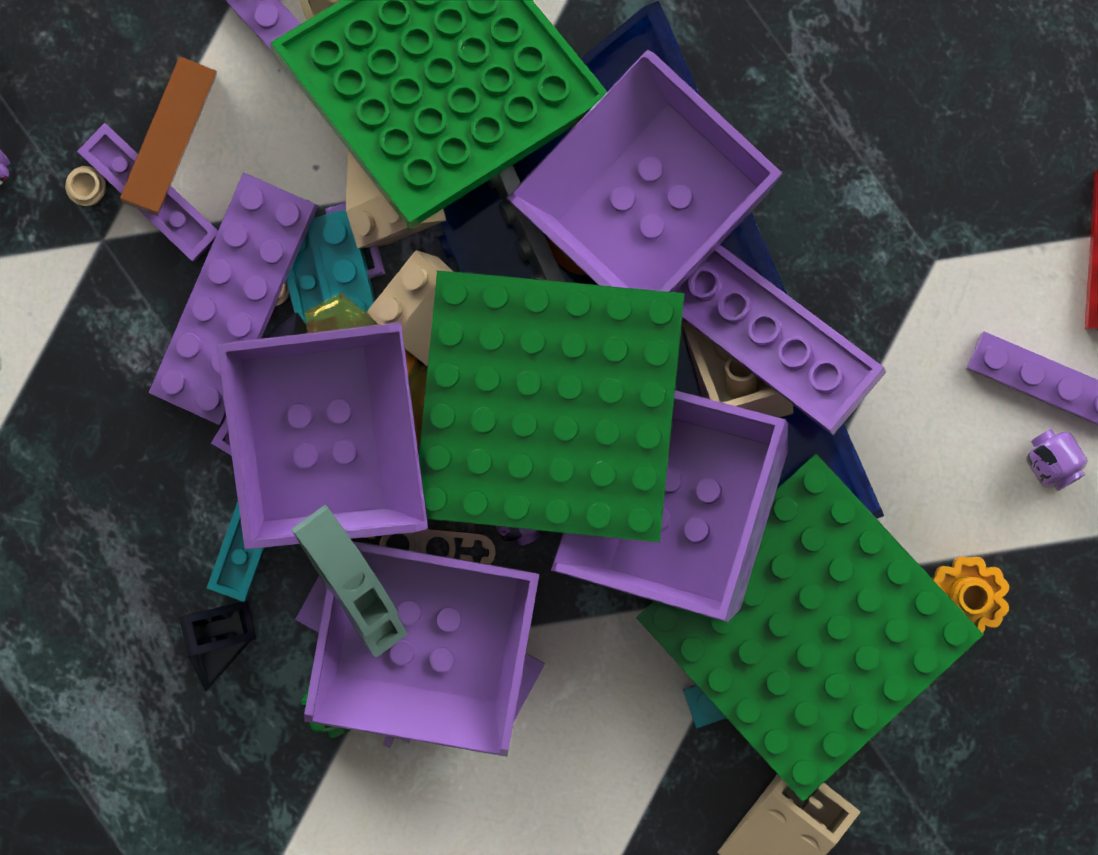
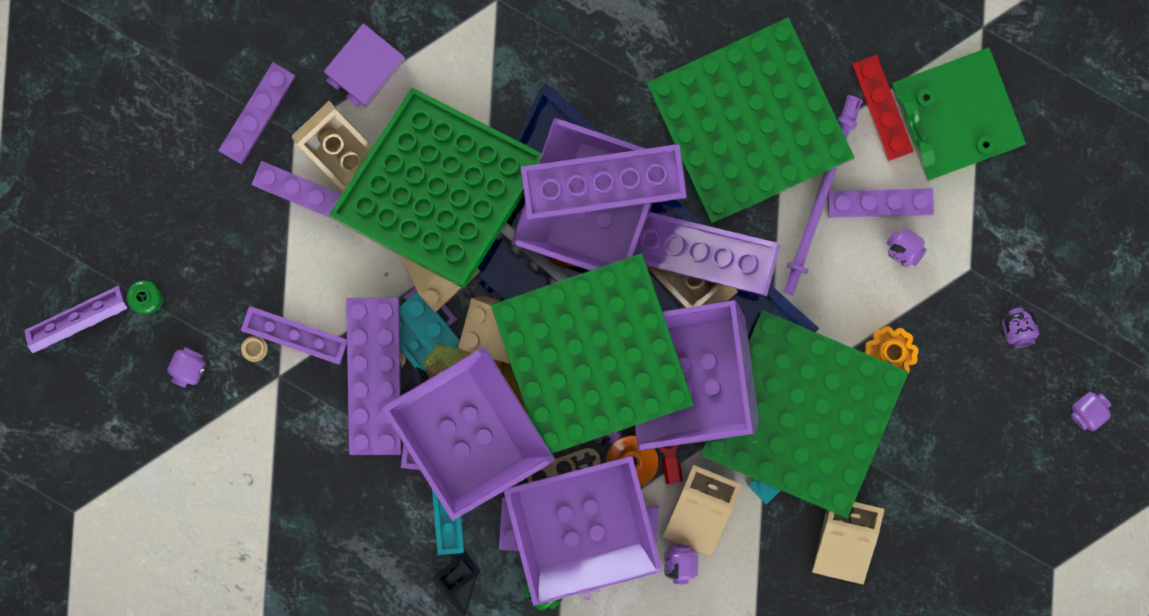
camera: 25 degrees left, 0 degrees up
dark orange tile [120,56,217,216] -> none
sand green slope [291,505,408,658] -> none
none -> medium lavender plate [521,144,687,220]
none -> orange dish [606,436,658,487]
none -> green plate [647,17,855,224]
none -> red bar [659,445,683,484]
none -> tan slope [663,464,742,557]
none -> medium lavender head [664,544,698,584]
none -> medium lavender bar [784,95,863,296]

